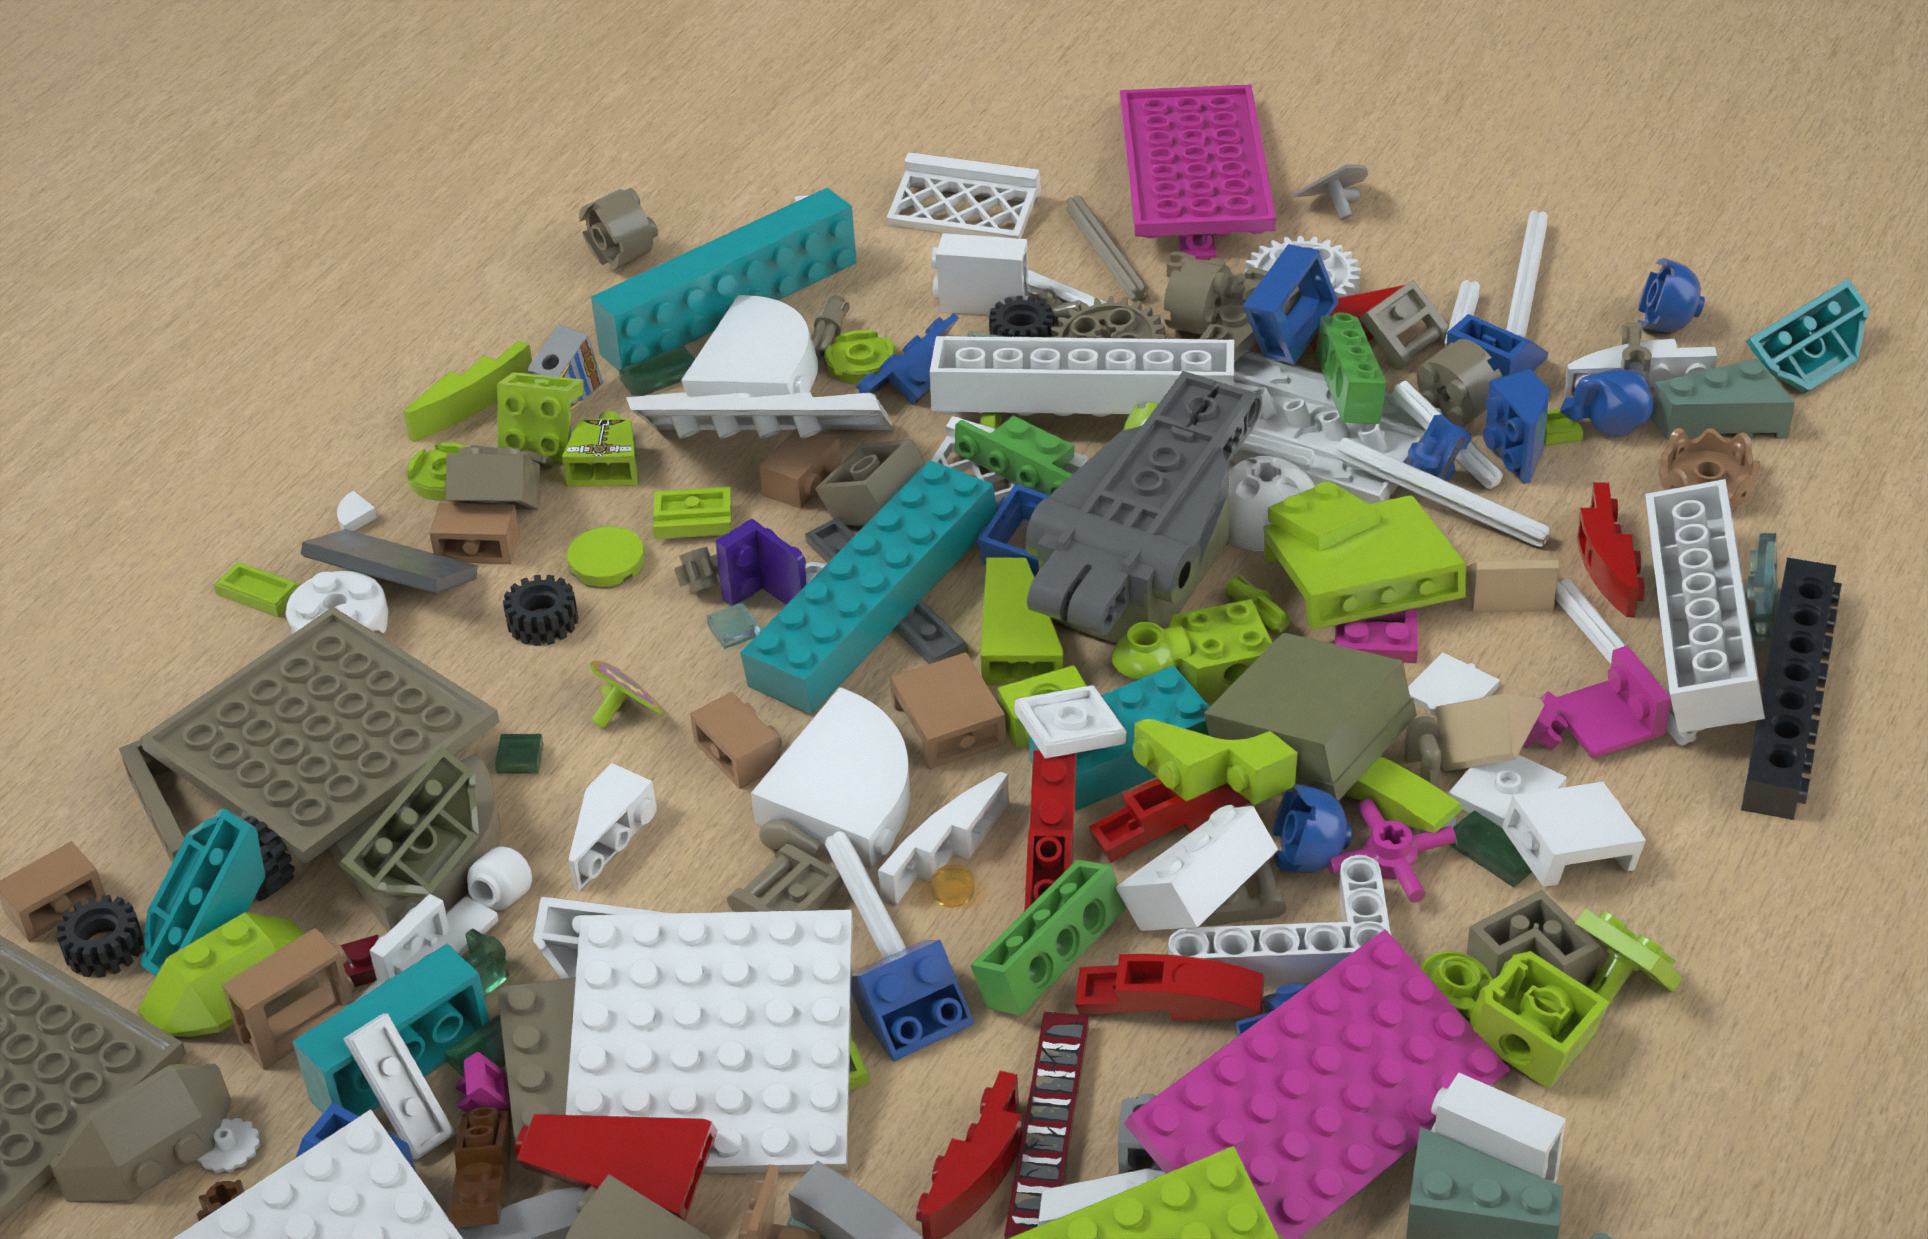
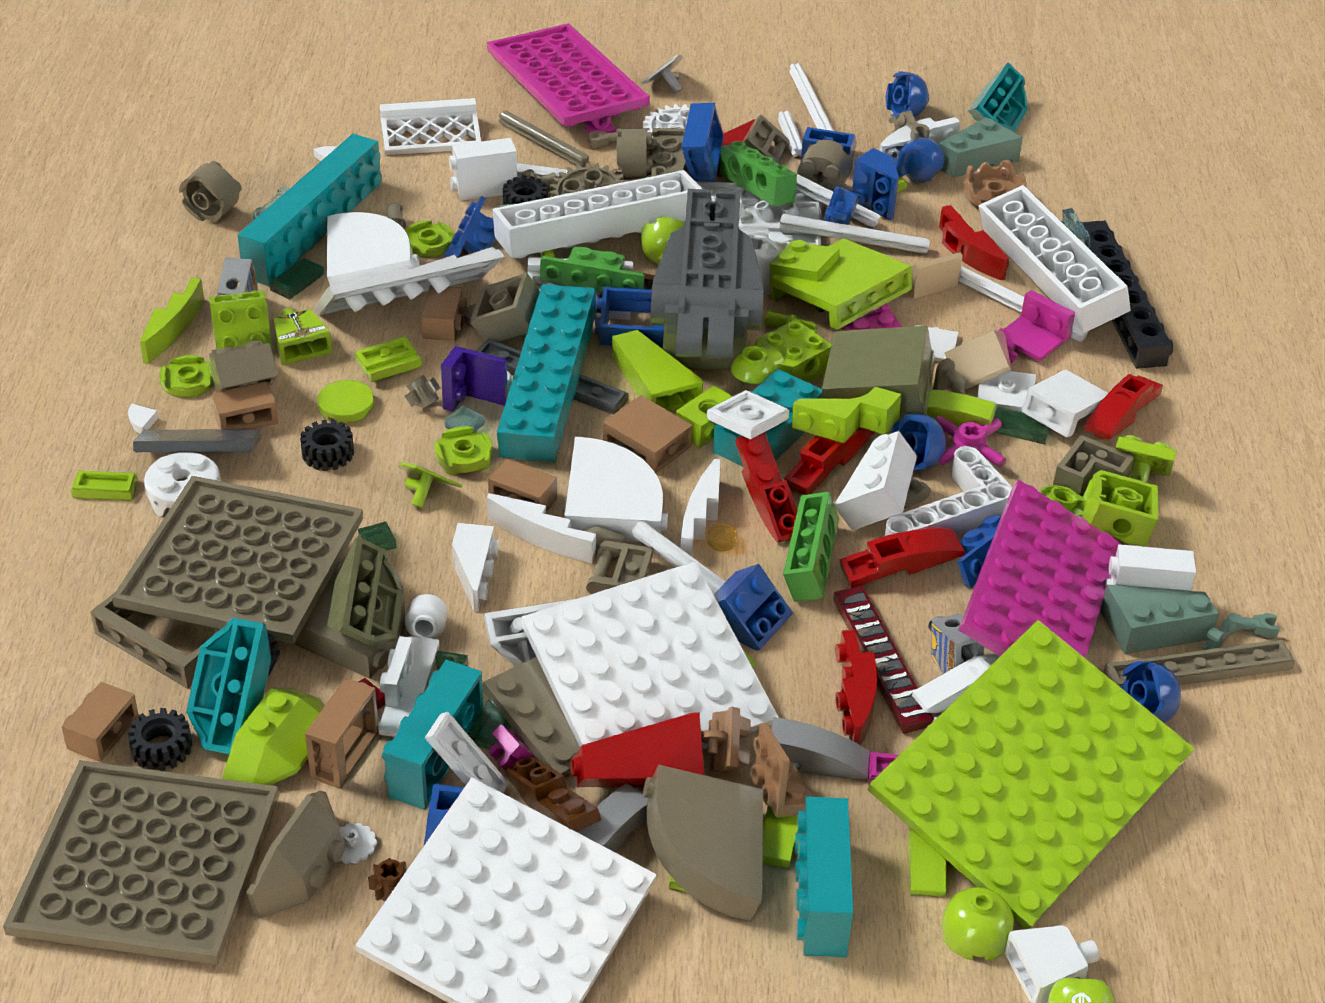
camera: 30 degrees left, 0 degrees up
none -> lime plate [434,426,493,475]
none -> white slope [487,493,596,564]
none -> medium nougat hips [701,706,751,773]
none -> red slope [1084,374,1163,440]

